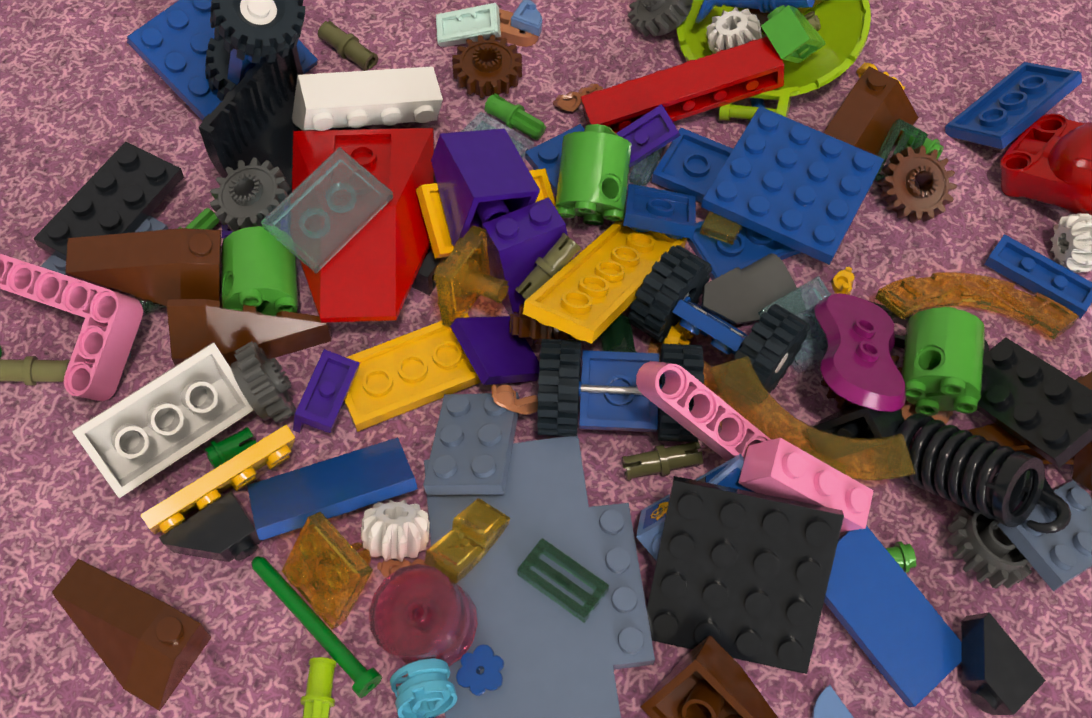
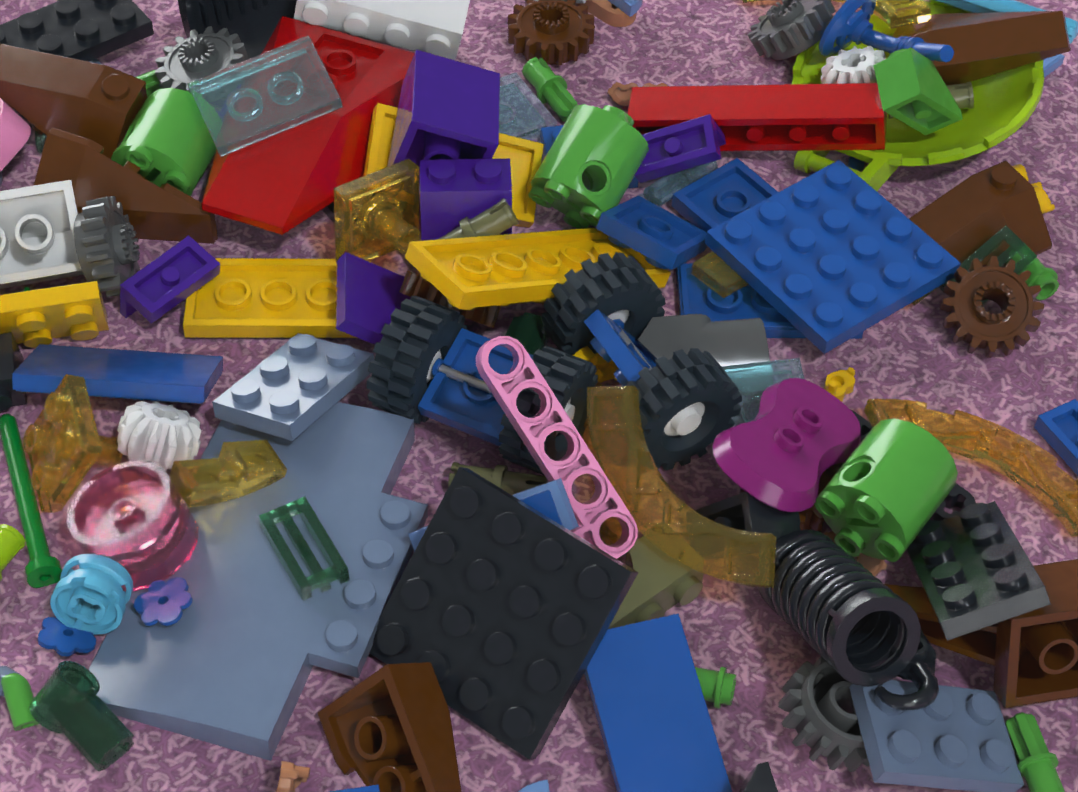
camera: 25 degrees right, 10 degrees down
nougat piece [492,385,538,415] -> none
bright pink brick [738,438,874,532] -> none

